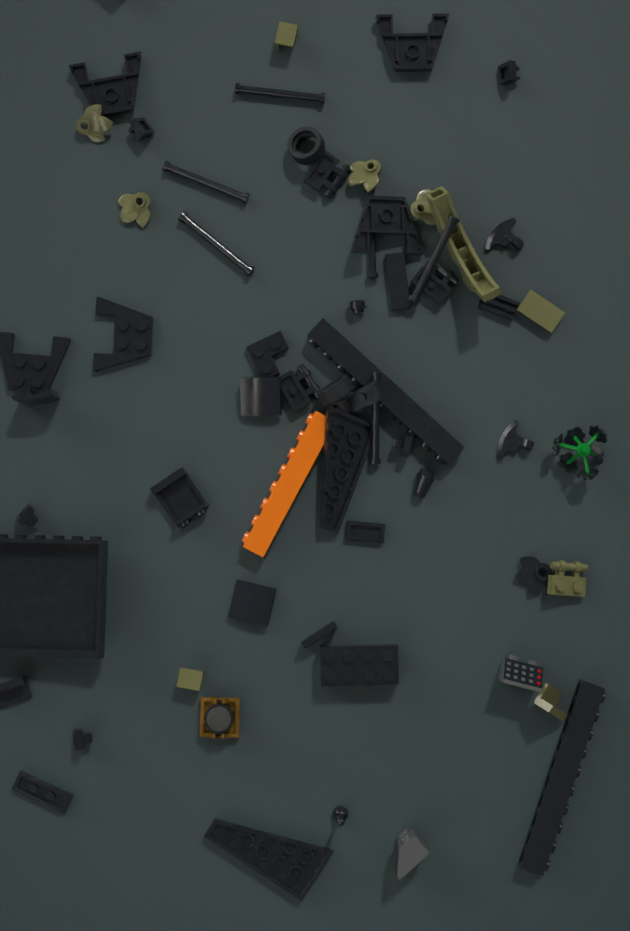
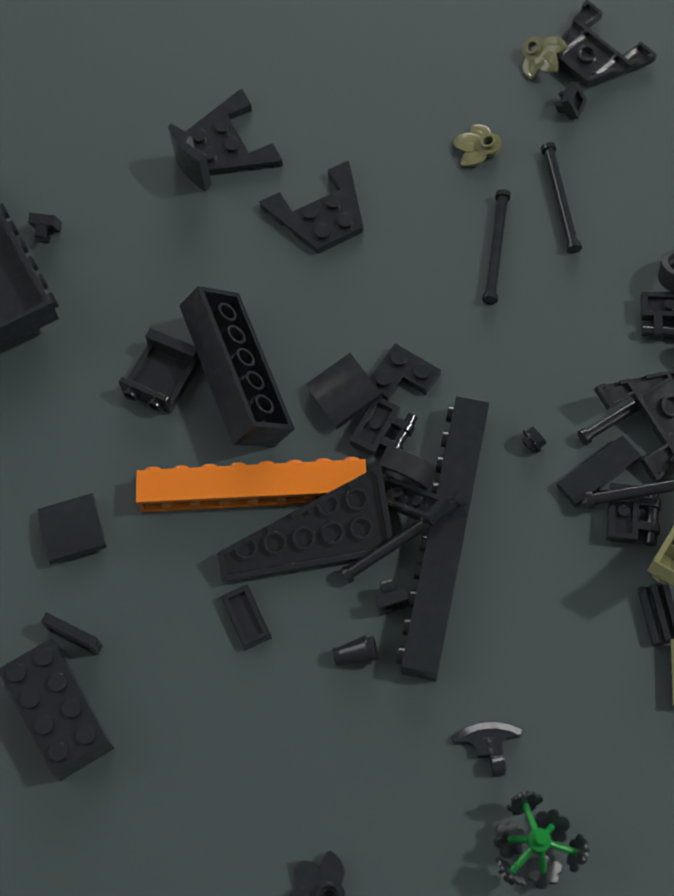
camera: 60 degrees right, 20 degrees down
none -> black brick [179,286,295,447]

